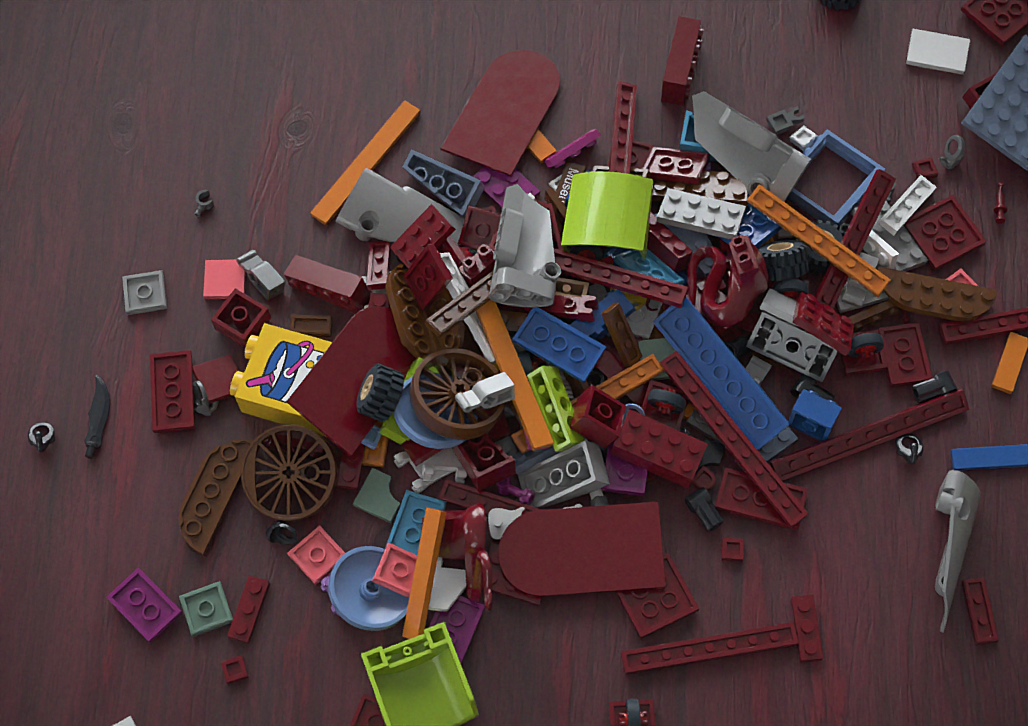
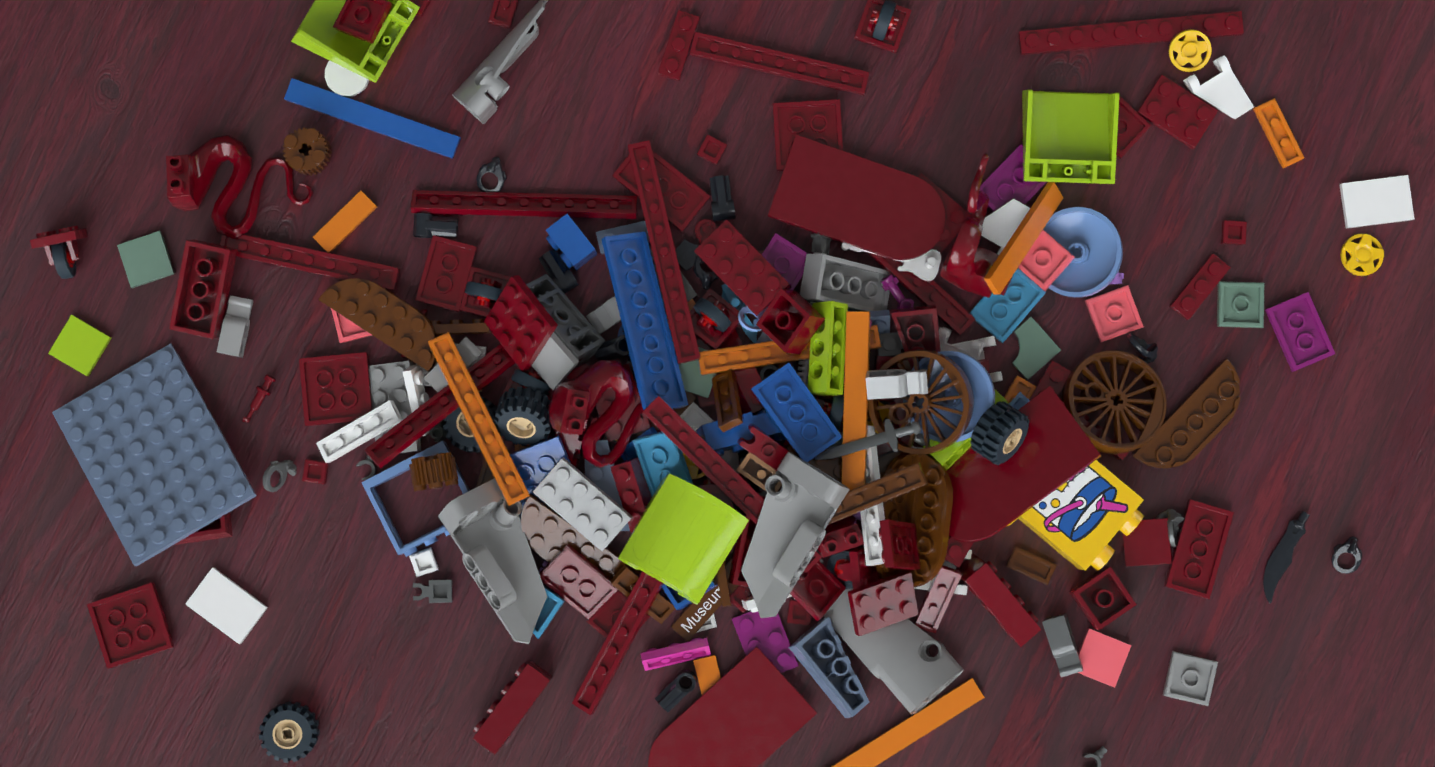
camera: 160 degrees left, 20 degrees up
none -> reddish brown brick [409,452,459,492]
none -> black piece [655,670,697,712]
none -> dark grey sword [815,419,921,460]
none -> yellow wheel [1340,234,1384,276]

